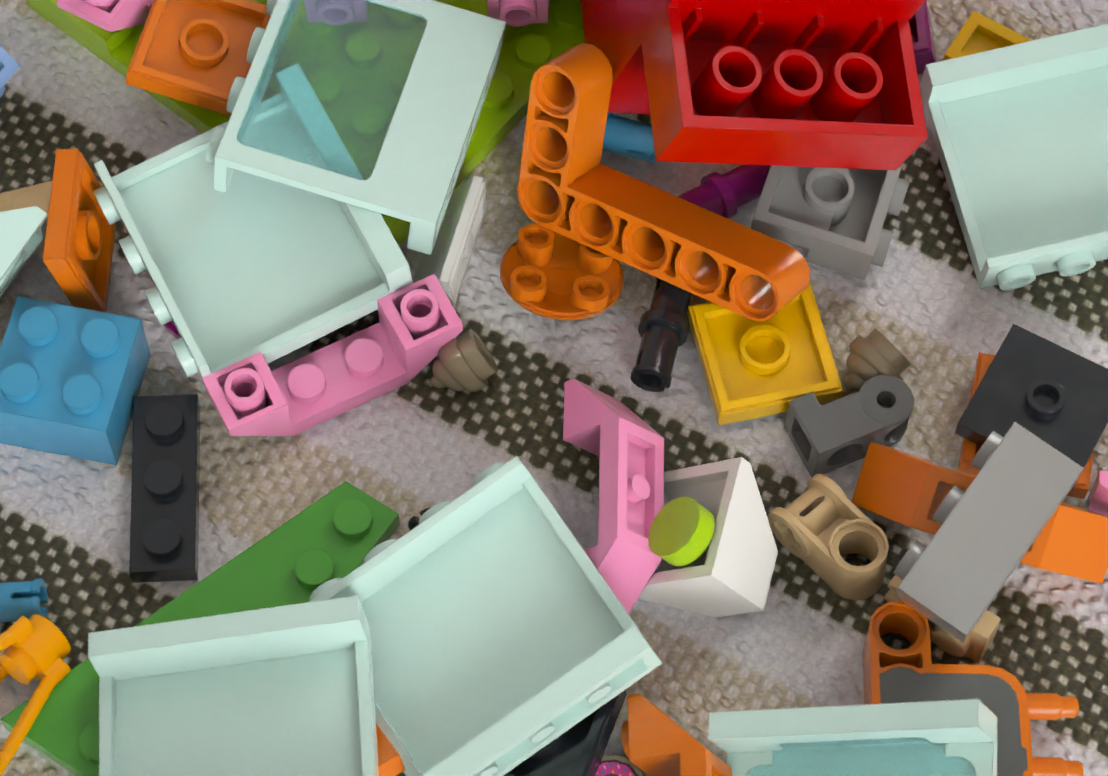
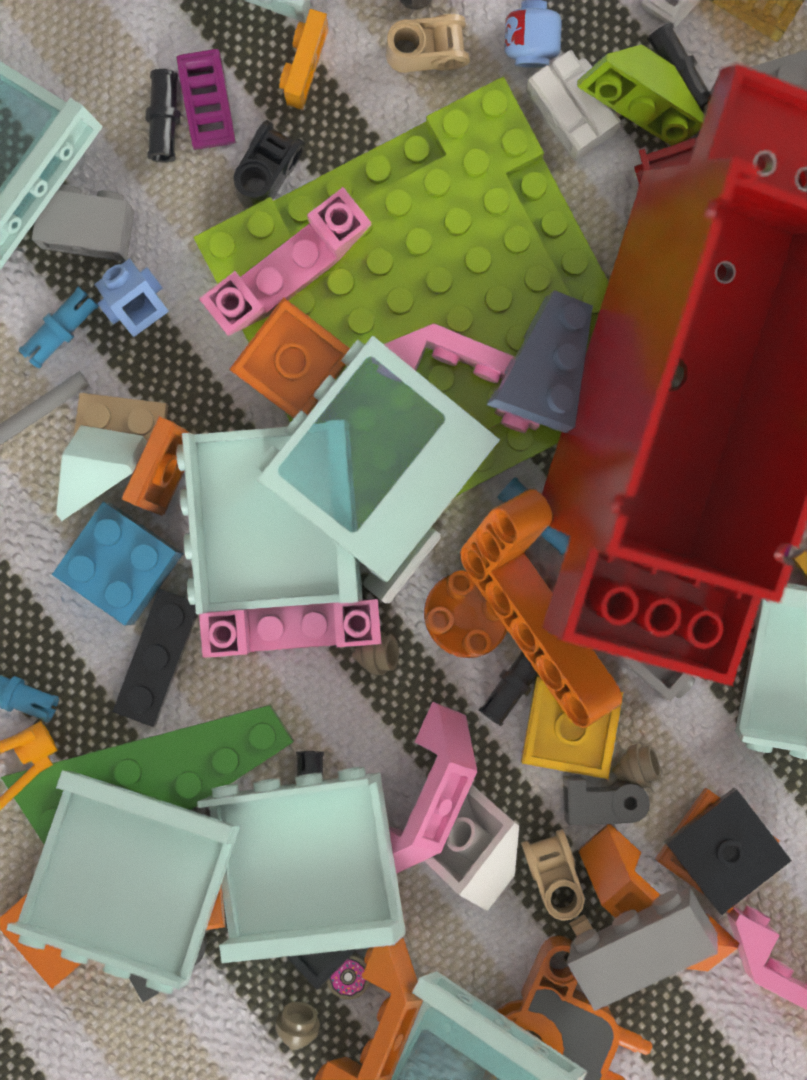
camera: 20 degrees right, 25 degrees up
lime tile [648,496,715,567] -> none

